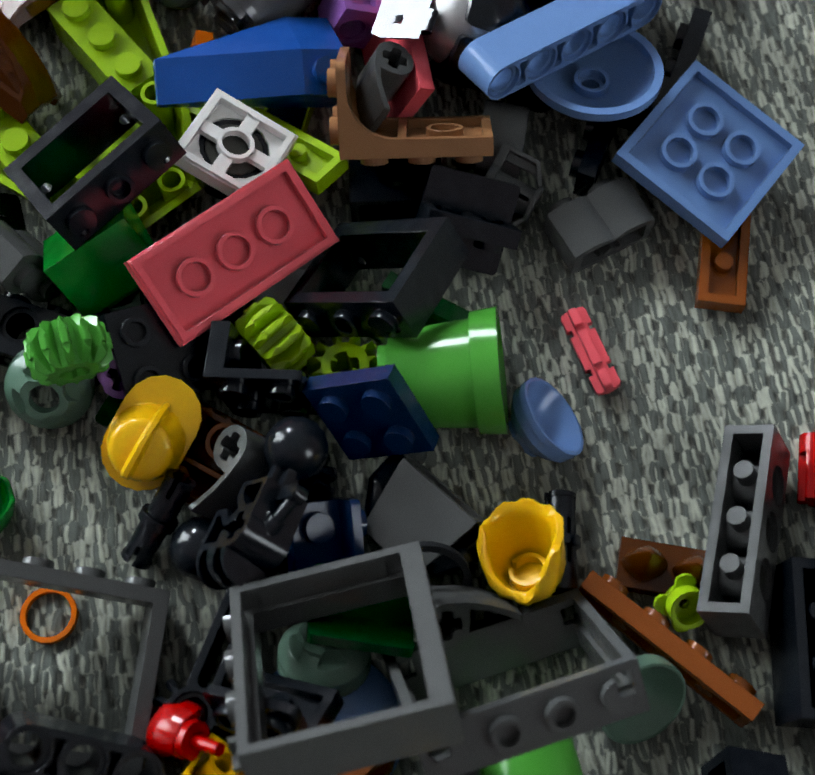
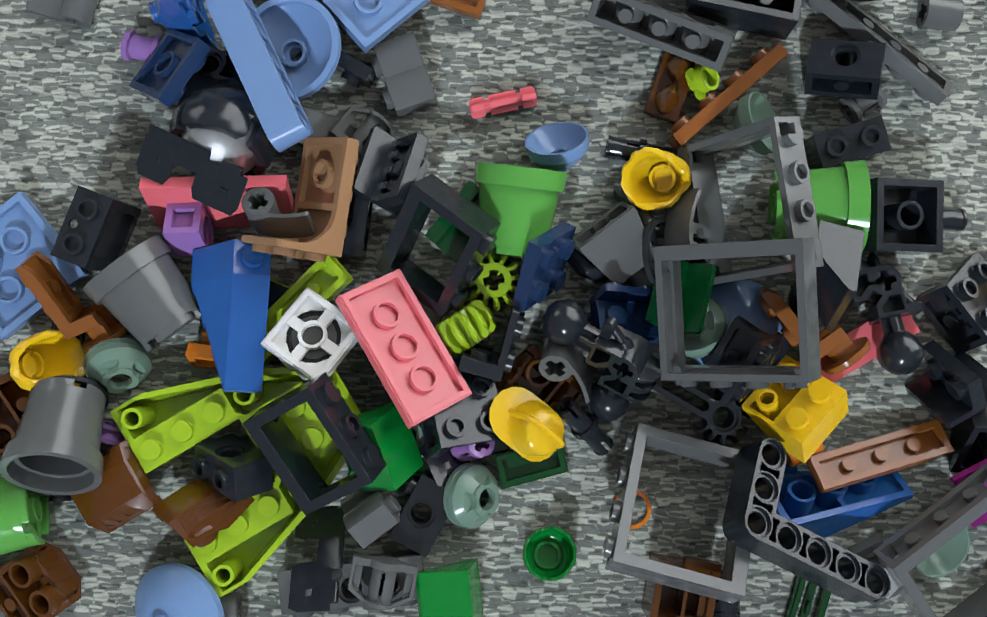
camera: 85 degrees left, 20 degrees up
bright green gear [23,313,114,387] -> none
red piece [146,700,225,761] -> none
none -> black brick [193,433,273,502]
none -> dark green tile [493,448,569,490]

